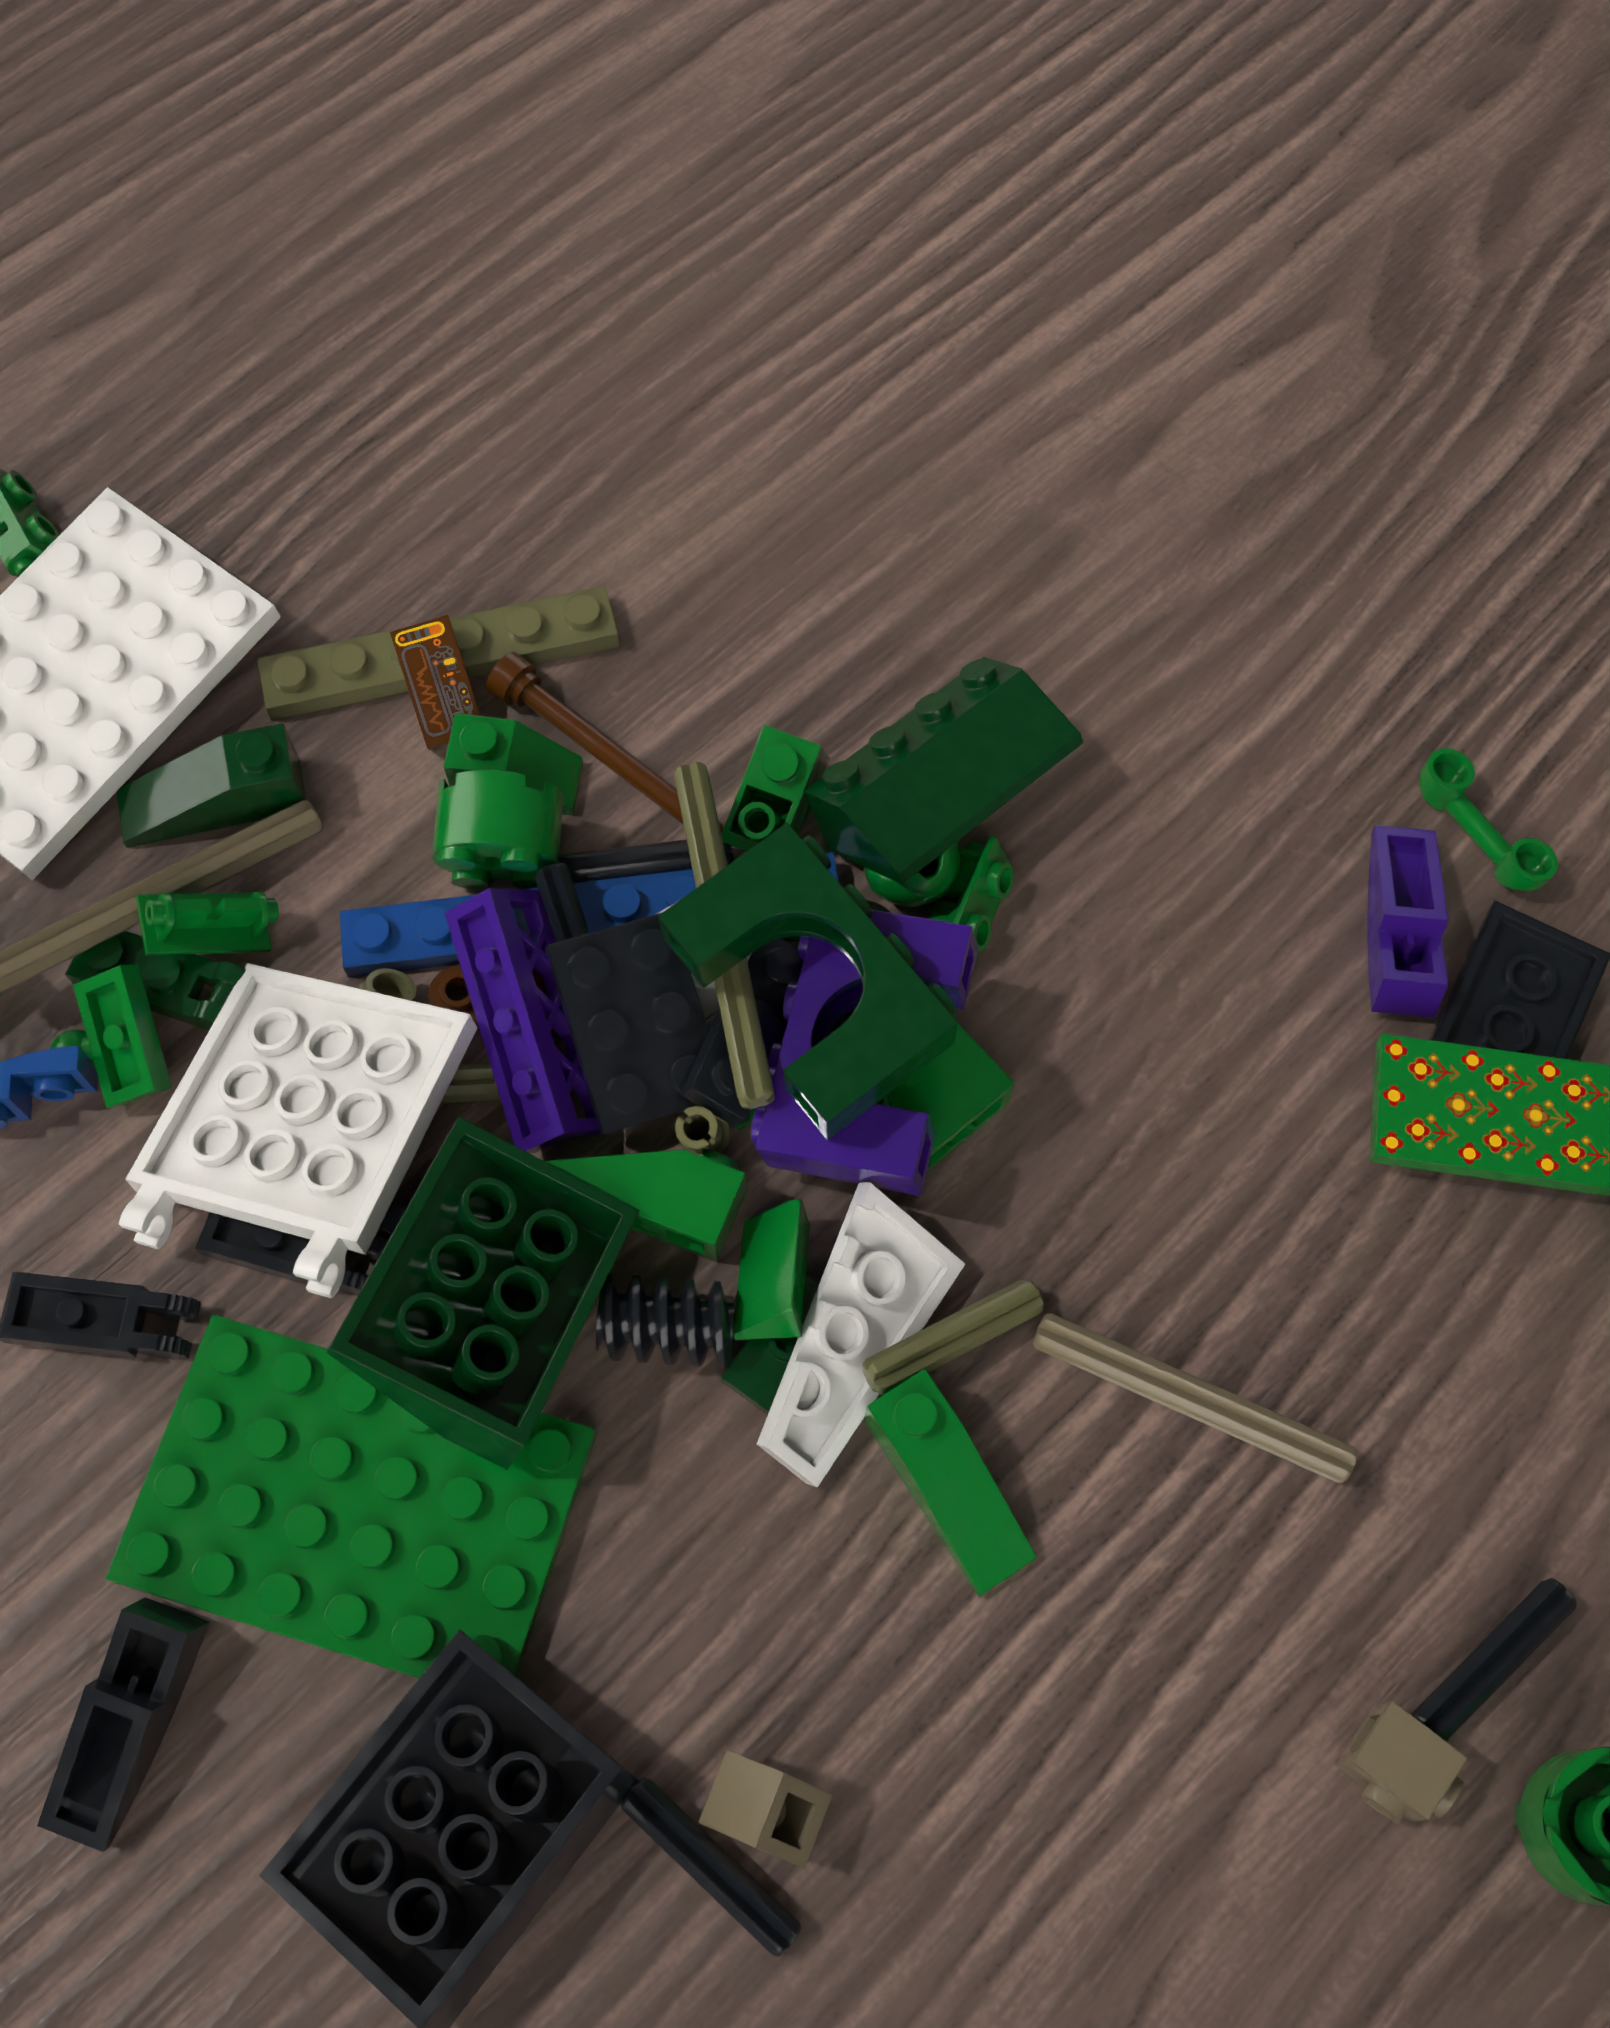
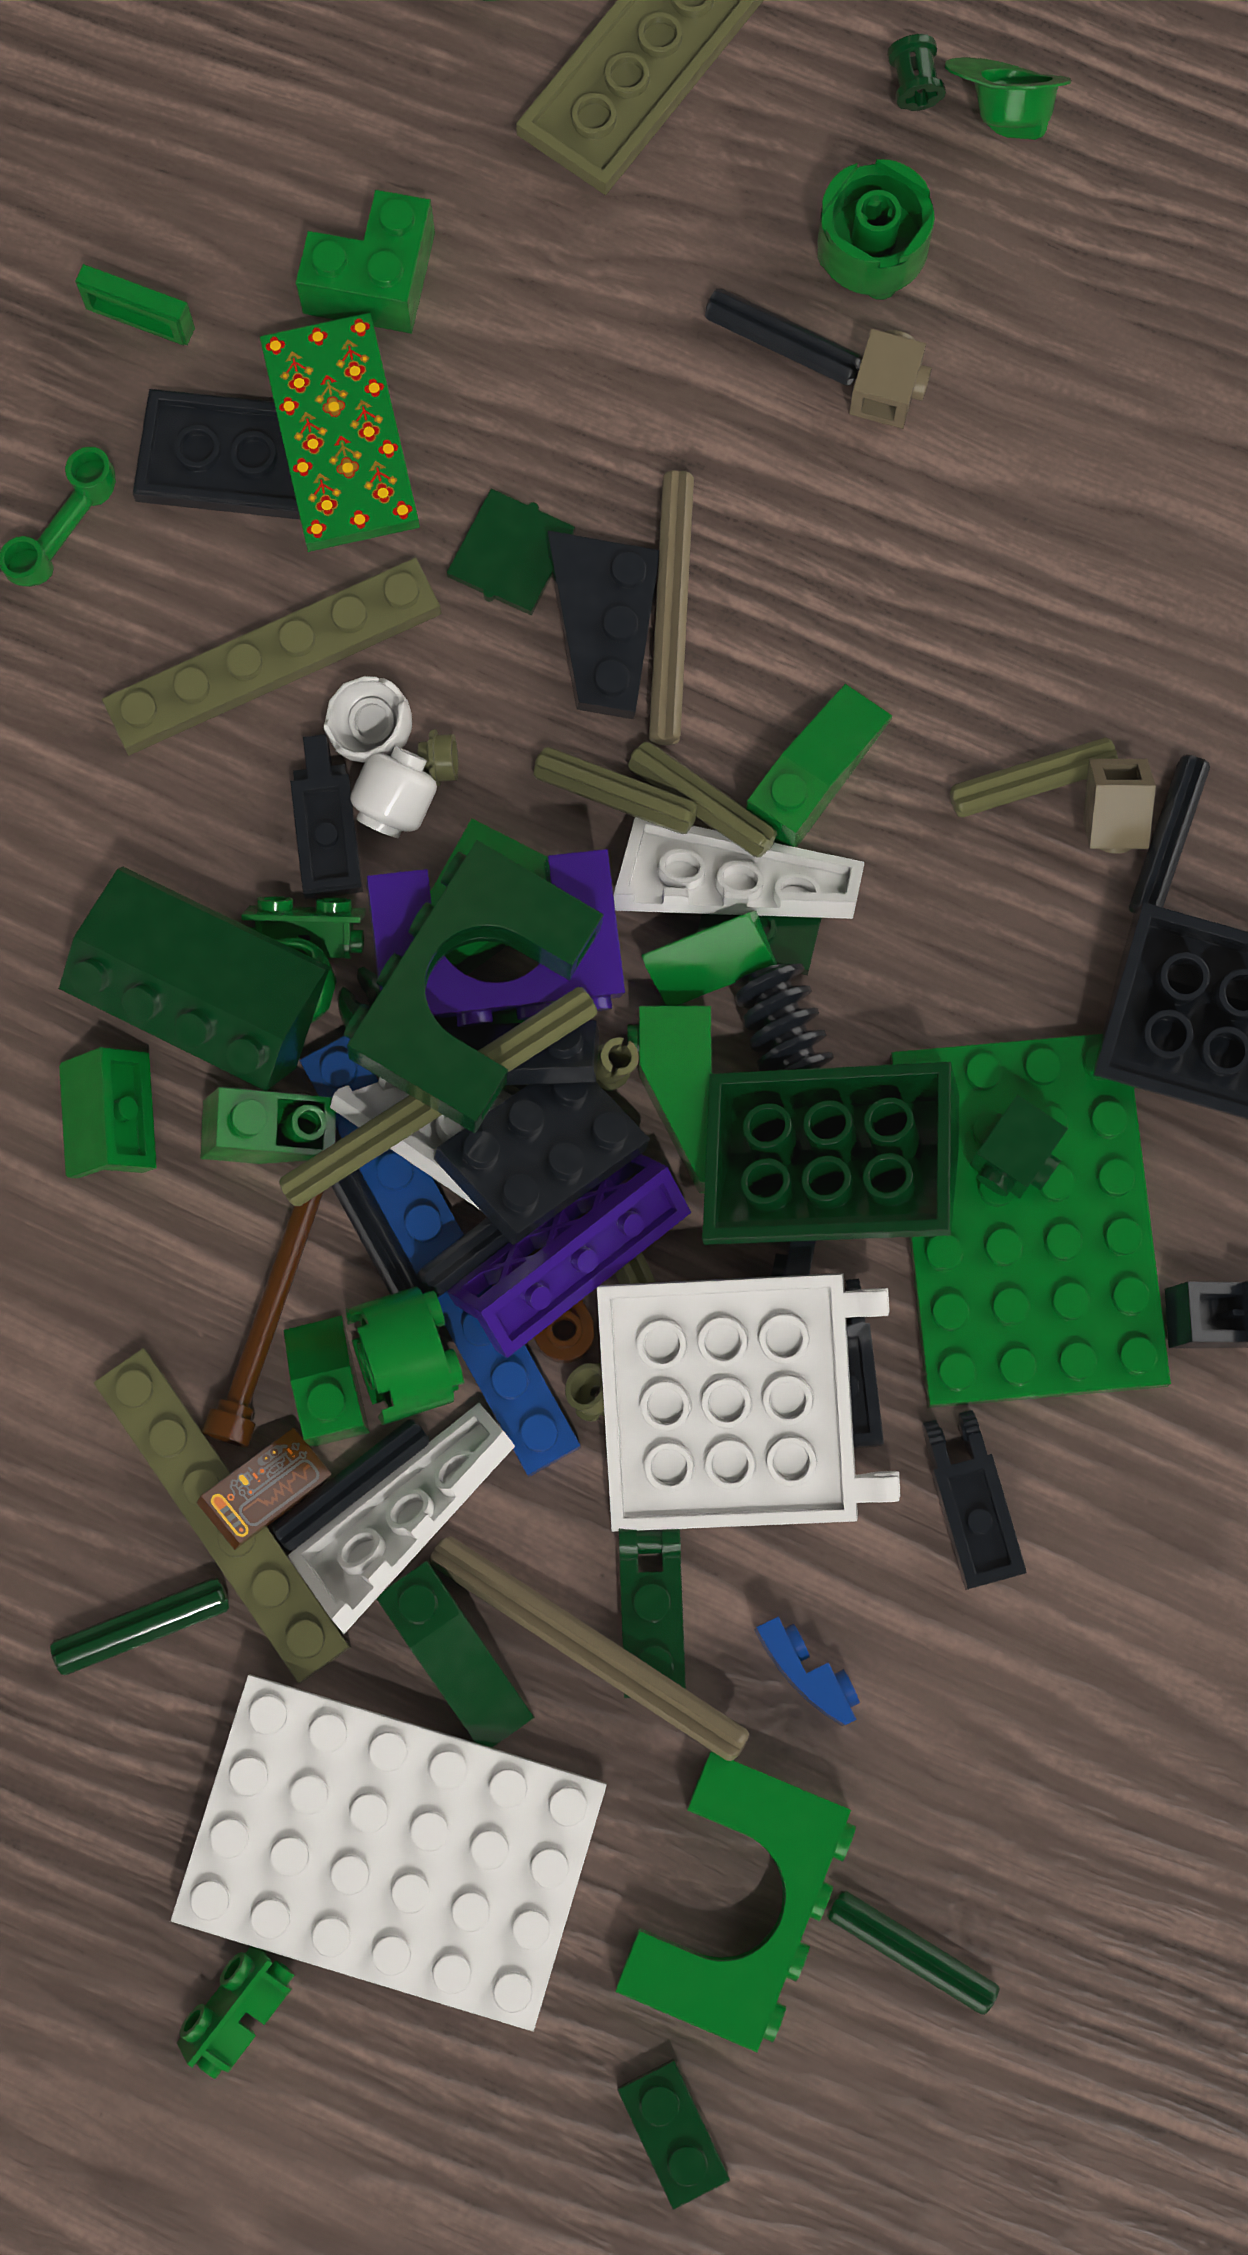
camera: 110 degrees left, 10 degrees up
green plate [49,965,172,1108] -> none
green hinge [136,892,279,955] -> none
dark purple slope [1367,825,1448,1018] -> none
none -> dark green axle [50,1578,229,1675]
none -> green panel [59,1047,157,1178]
none -> olive plate [102,557,442,756]
none -> black axle [272,1419,430,1552]
none -> white wing [287,1403,515,1634]
none -> black hinge [290,734,363,899]
none -> white hair [323,676,412,763]
none -> white head [350,746,437,838]
none -> olive plate [417,729,459,786]
none -> dark green piece [447,489,575,616]
none -> olive axle [534,747,698,834]
none -> black wing [546,530,659,719]
none -> olive axle [950,737,1118,817]
none -> dark green brick [970,1094,1068,1198]

